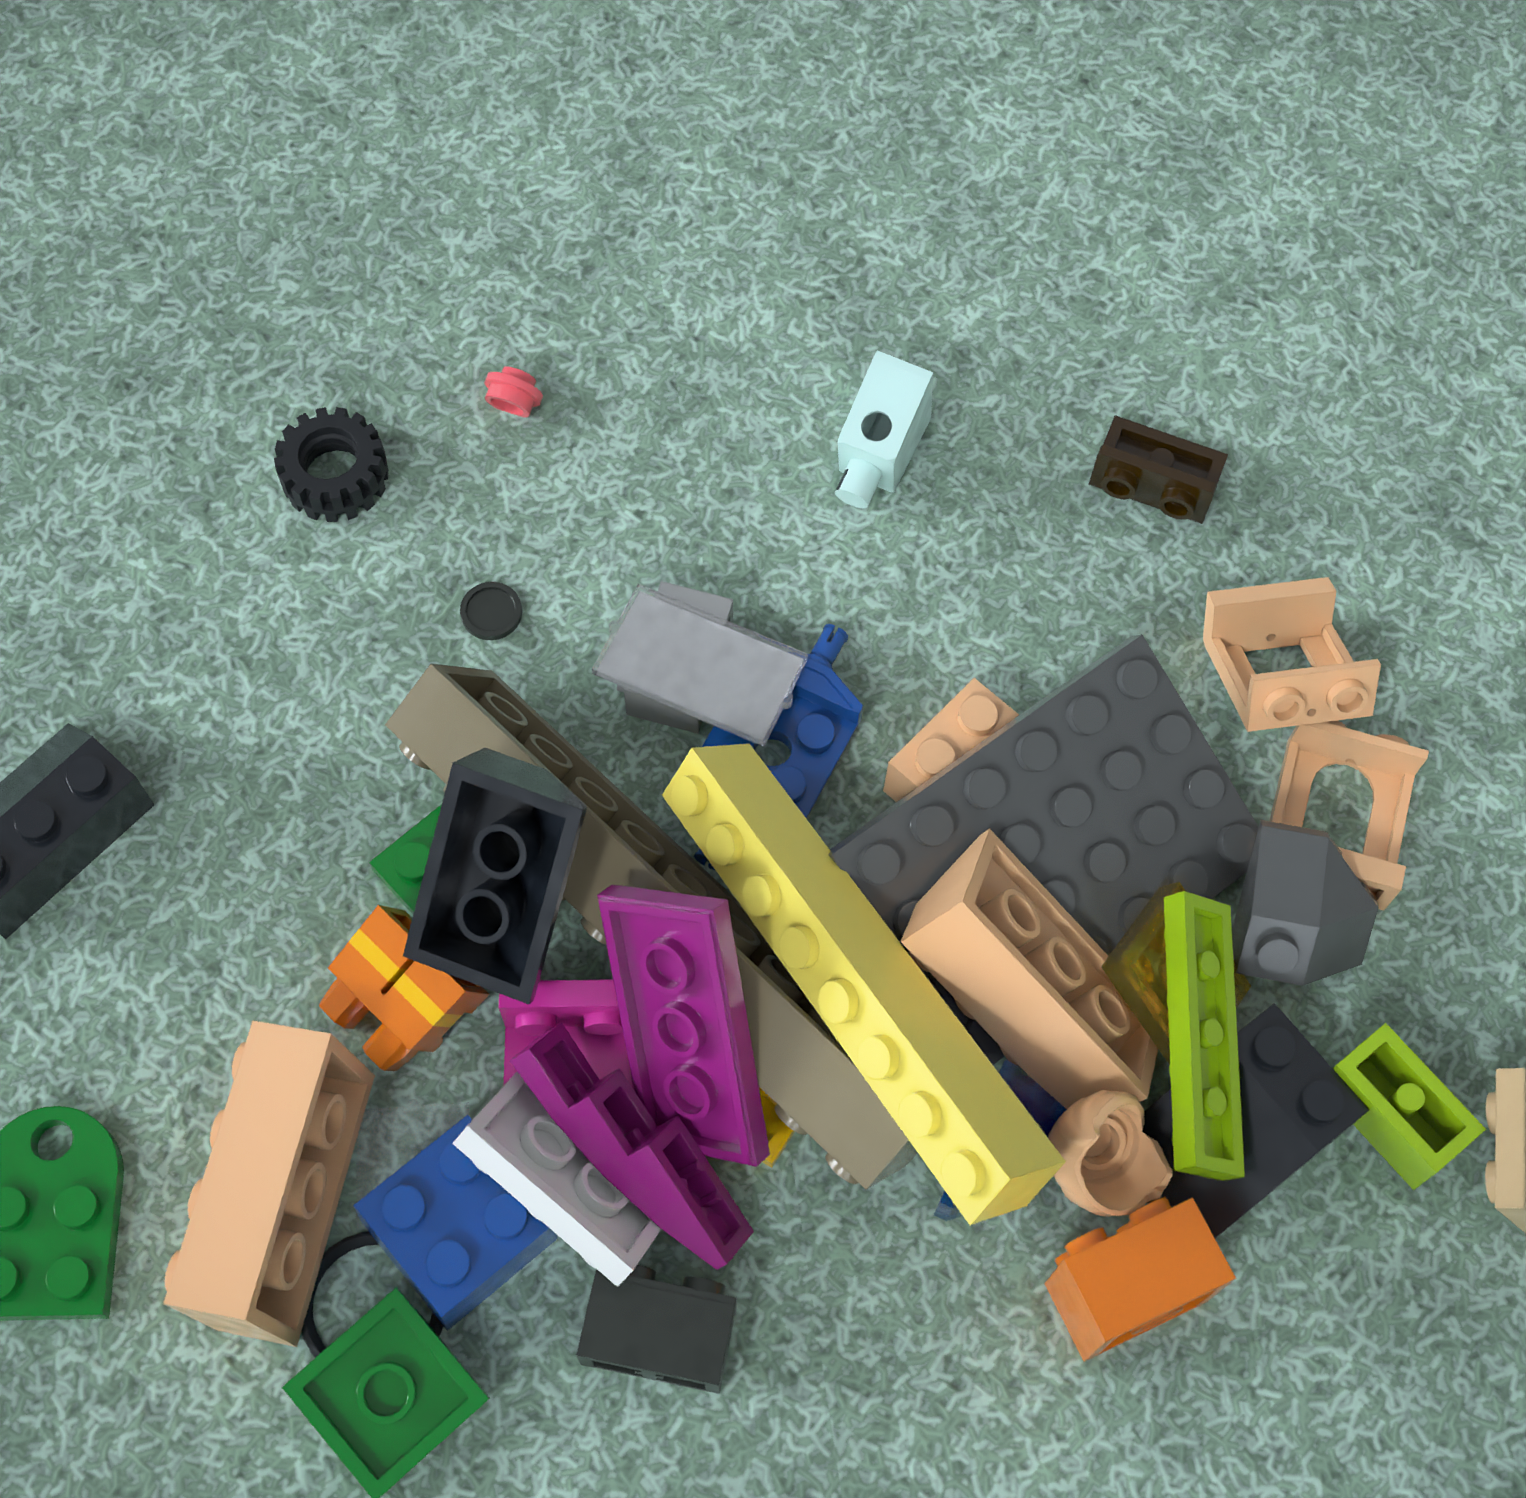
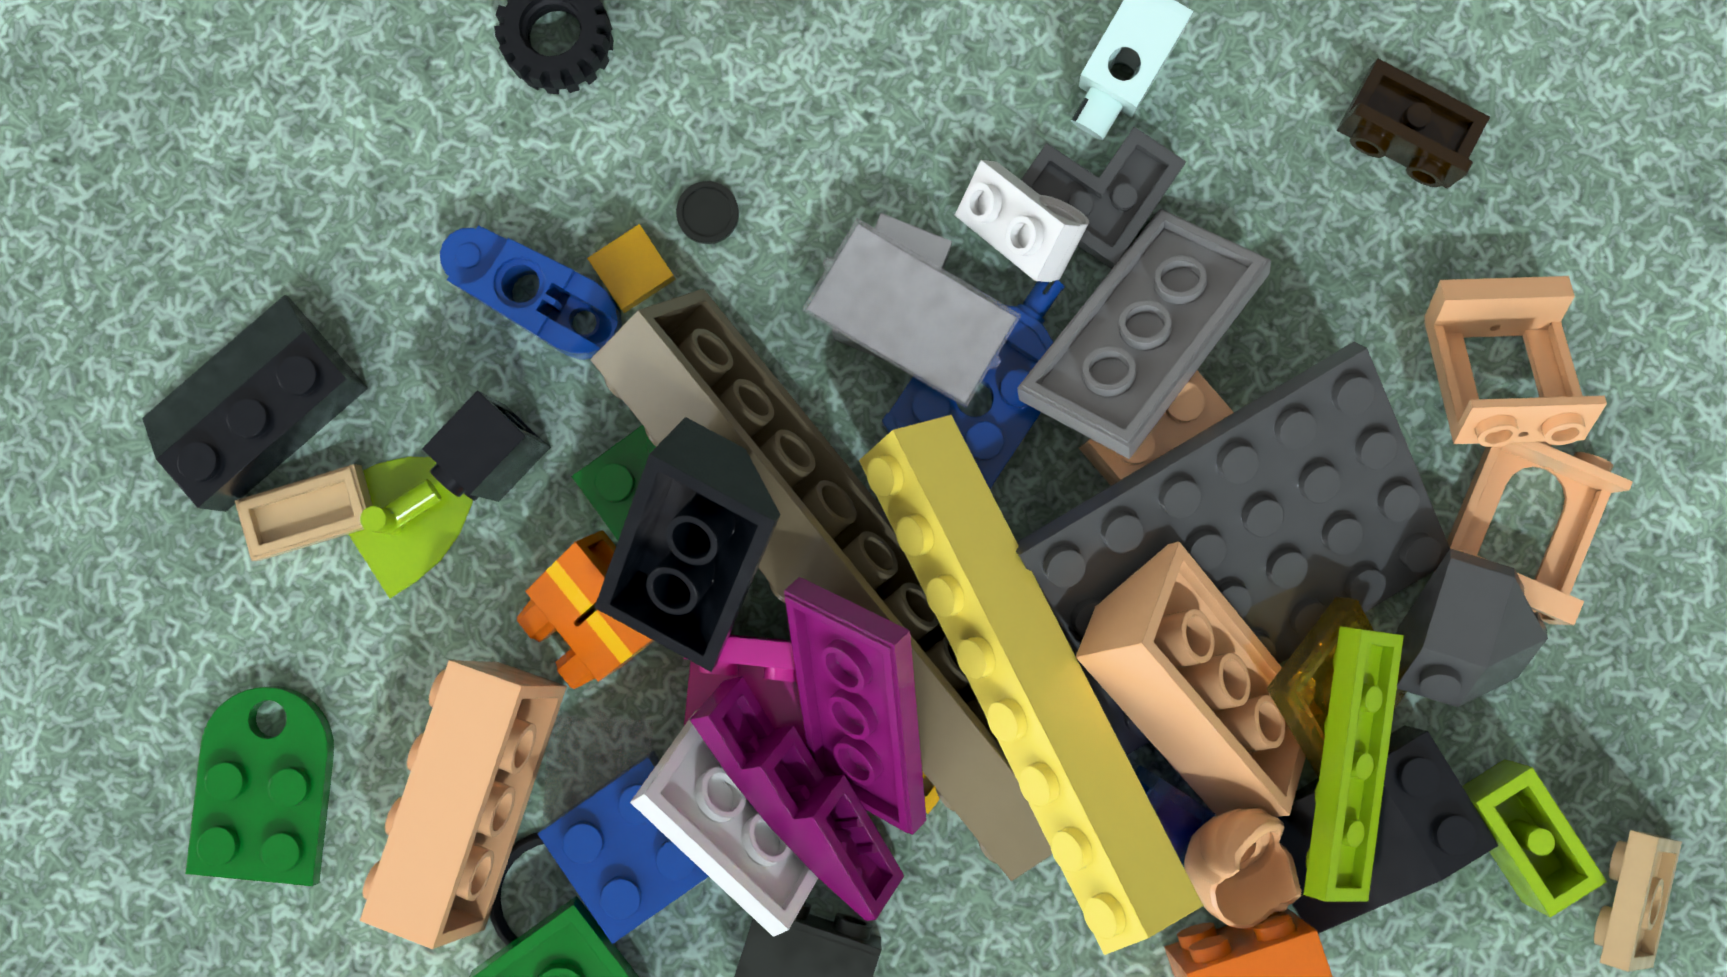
camera: 15 degrees right, 20 degrees up
none -> tan tile [235,464,373,561]
none -> lime shield [348,457,473,599]
none -> black brick [422,390,551,502]
none -> blue piece [440,225,622,360]
none -> yellow tile [587,224,676,313]
none -> white plate [955,160,1089,282]
none -> light grey tile [1017,209,1271,459]
none -> dark grey plate [1021,127,1186,269]

